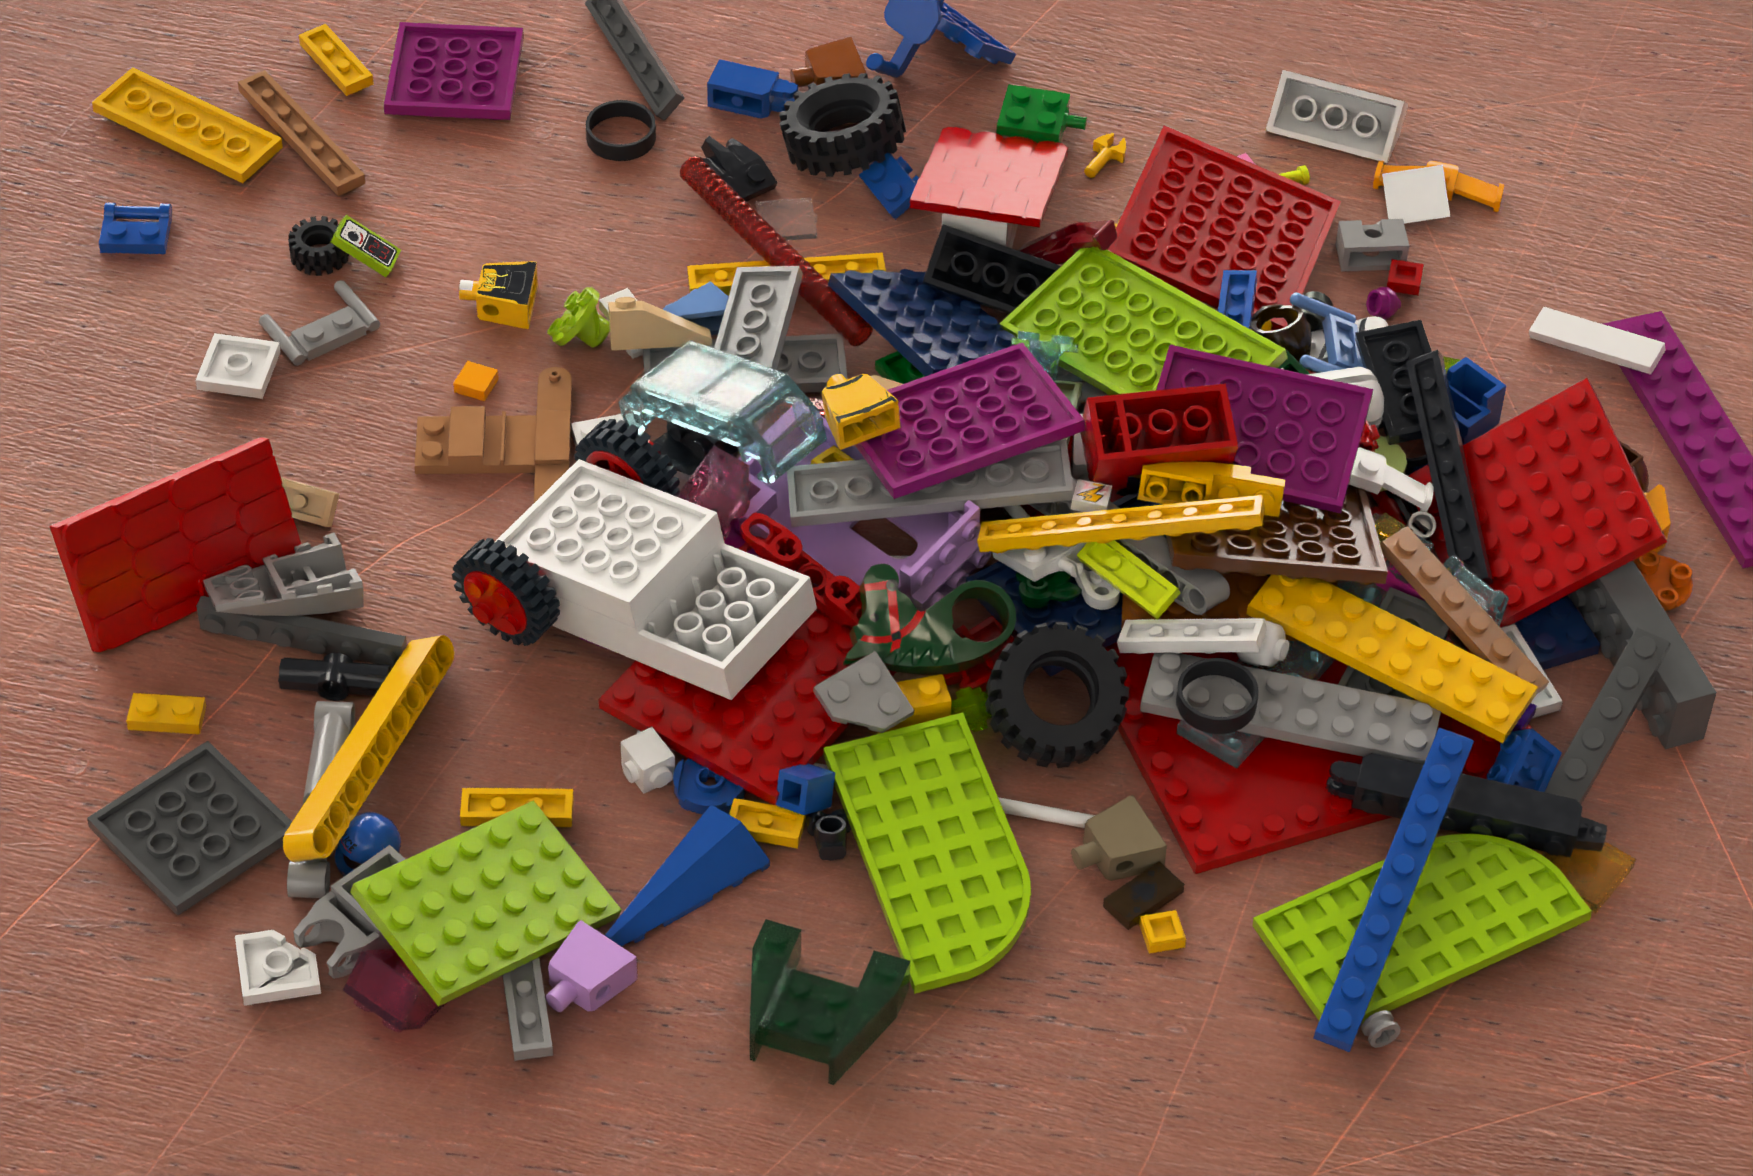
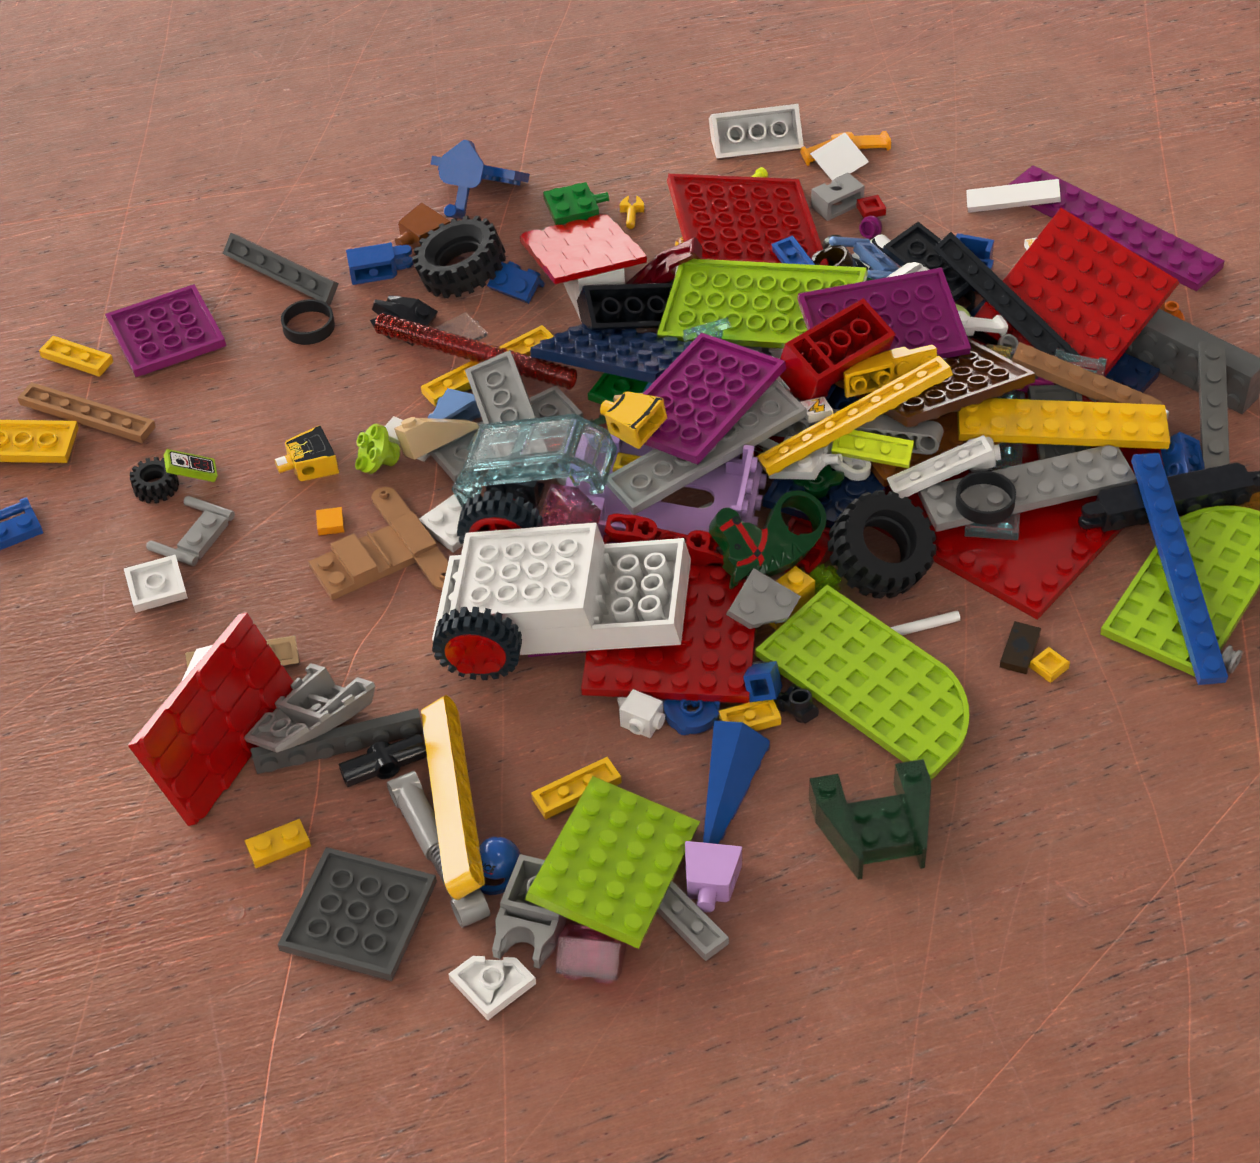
camera: 25 degrees left, 0 degrees up
dark tan torso [1071,795,1167,881] -> none

